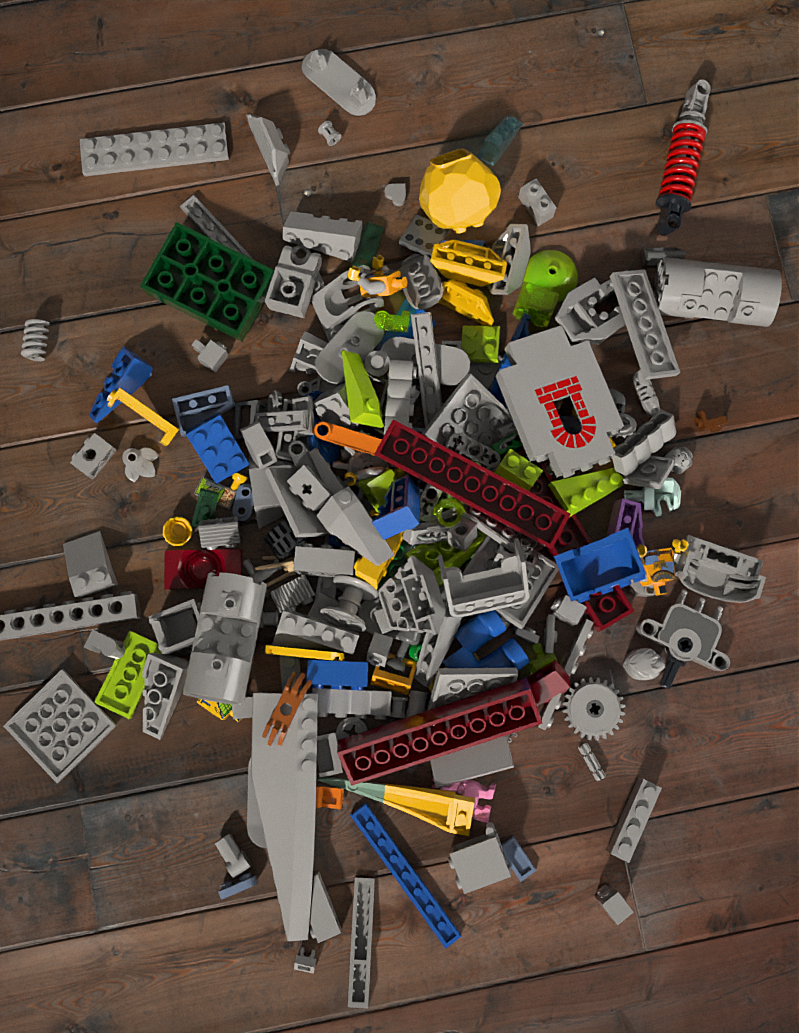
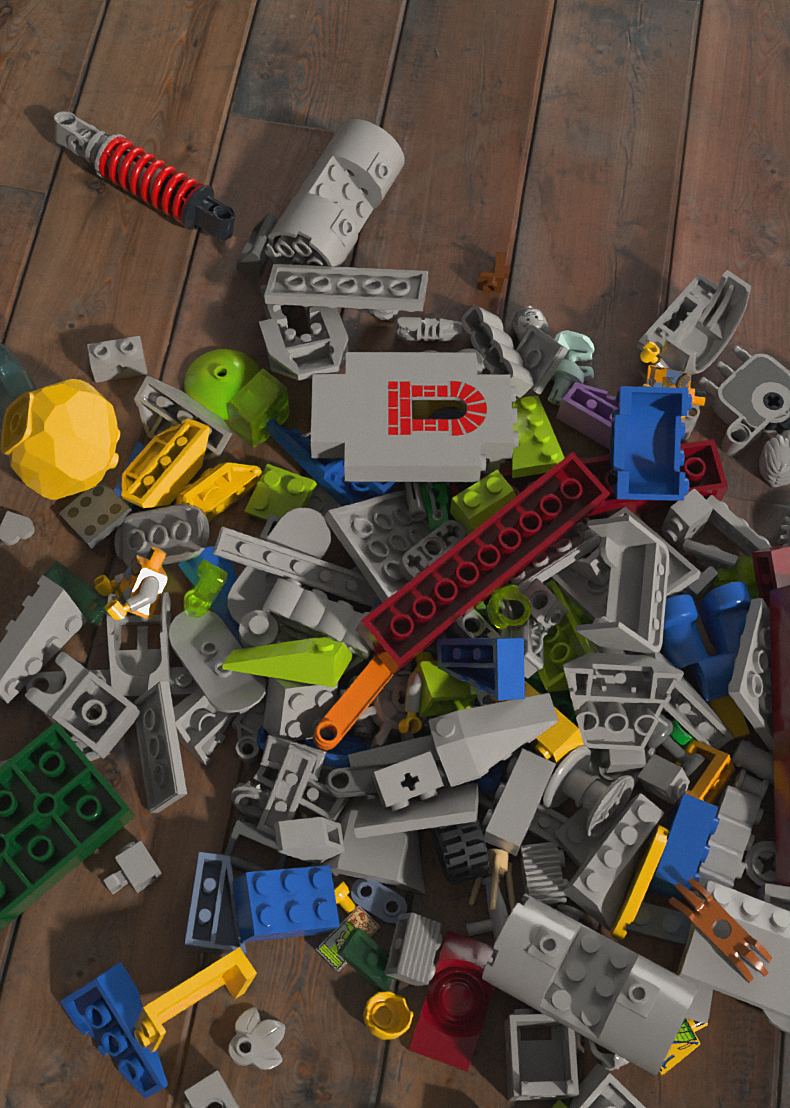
camera: 70 degrees left, 15 degrees down
none -> light grey tile [133,681,187,813]

